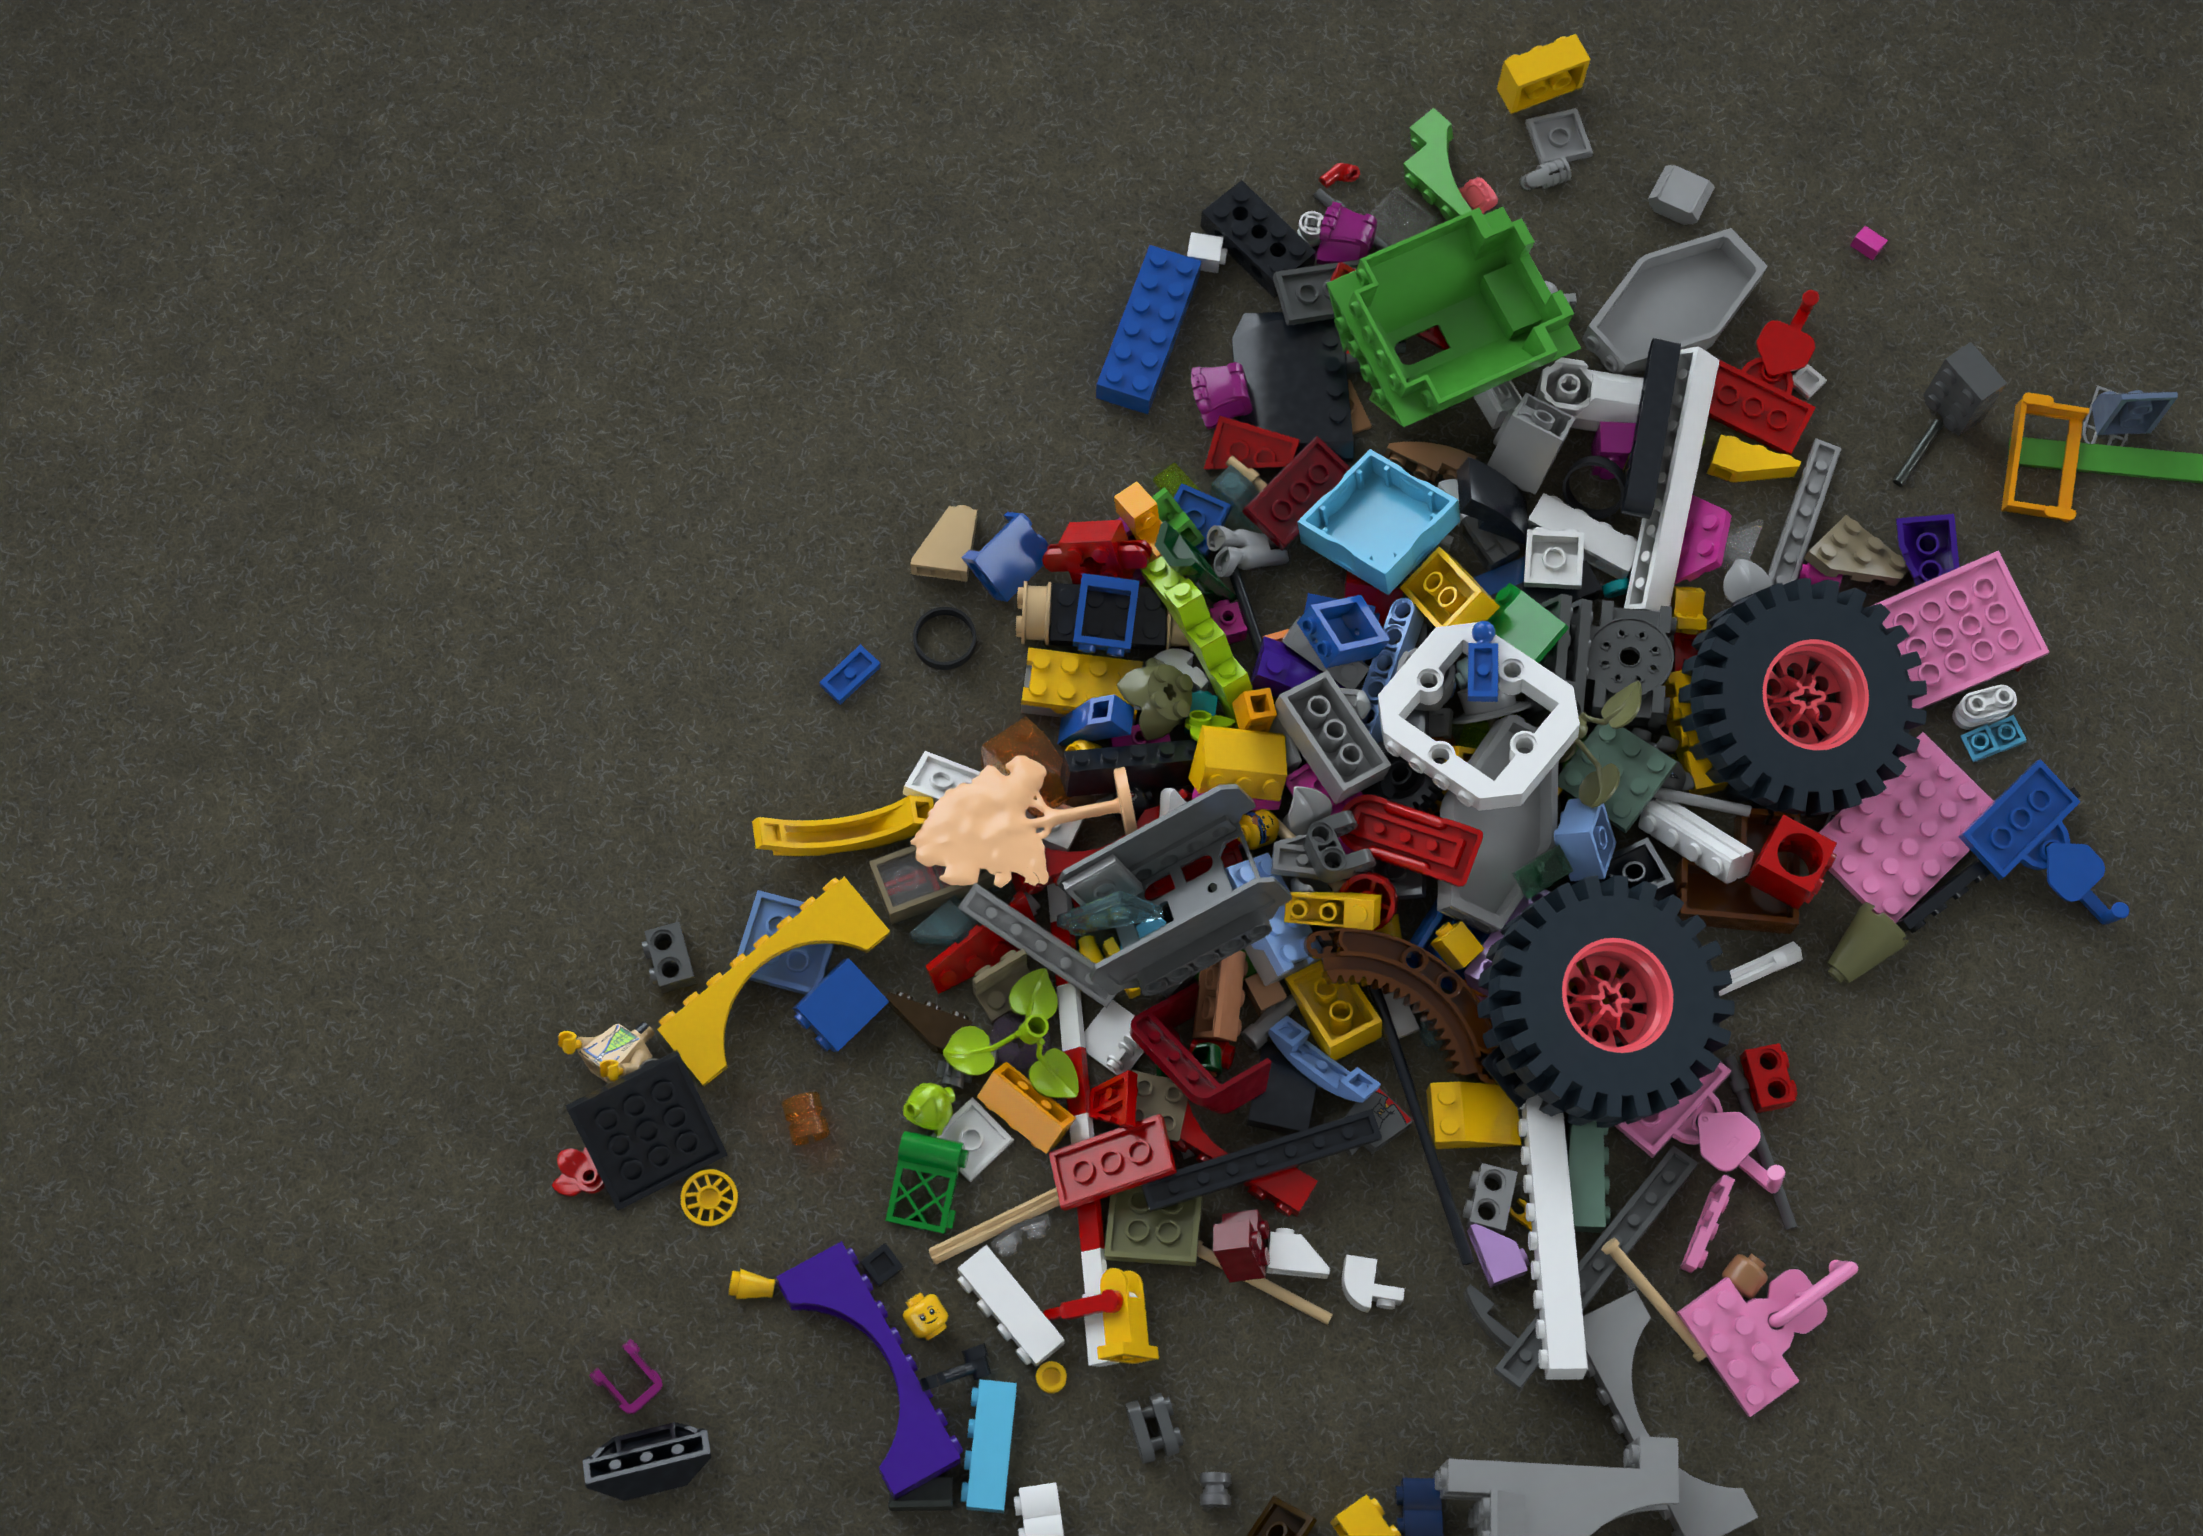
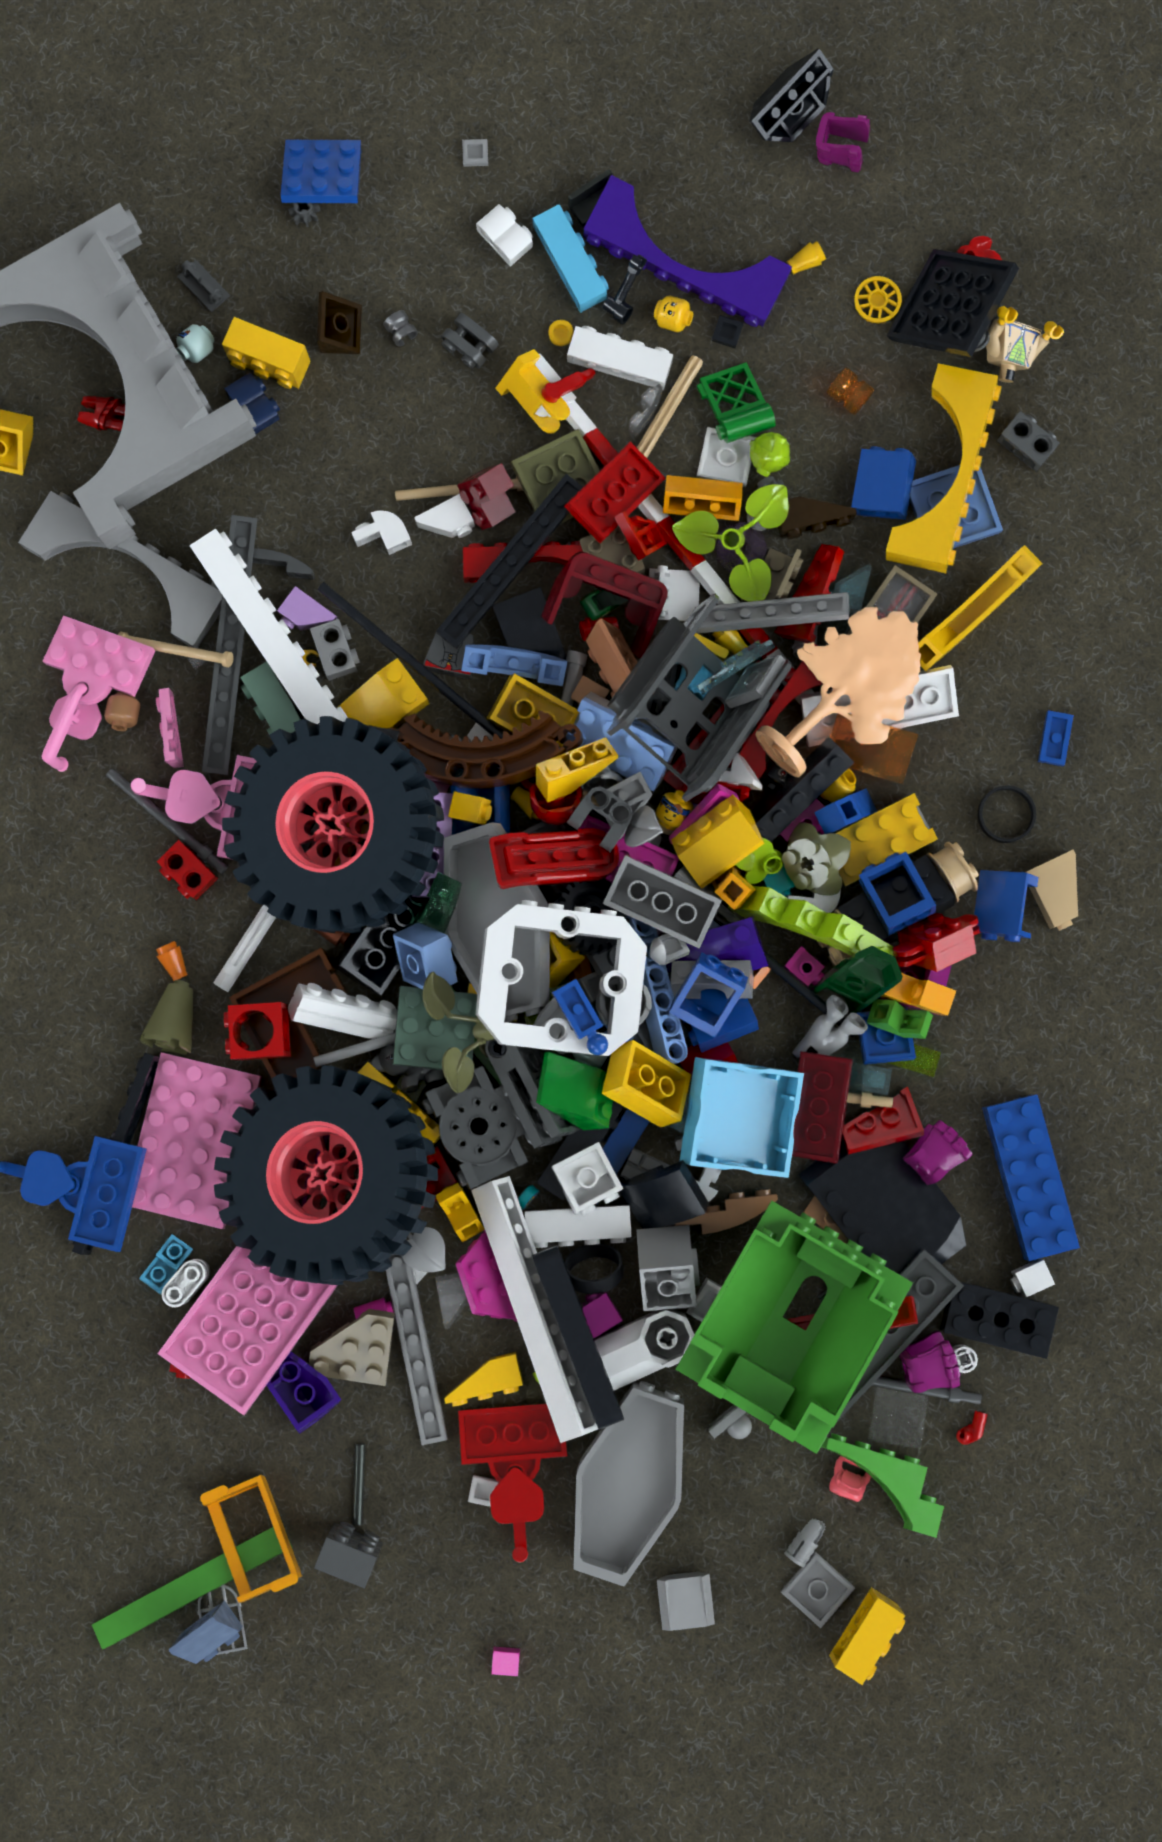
camera: 150 degrees right, 15 degrees up
none -> orange cone [156,941,188,981]

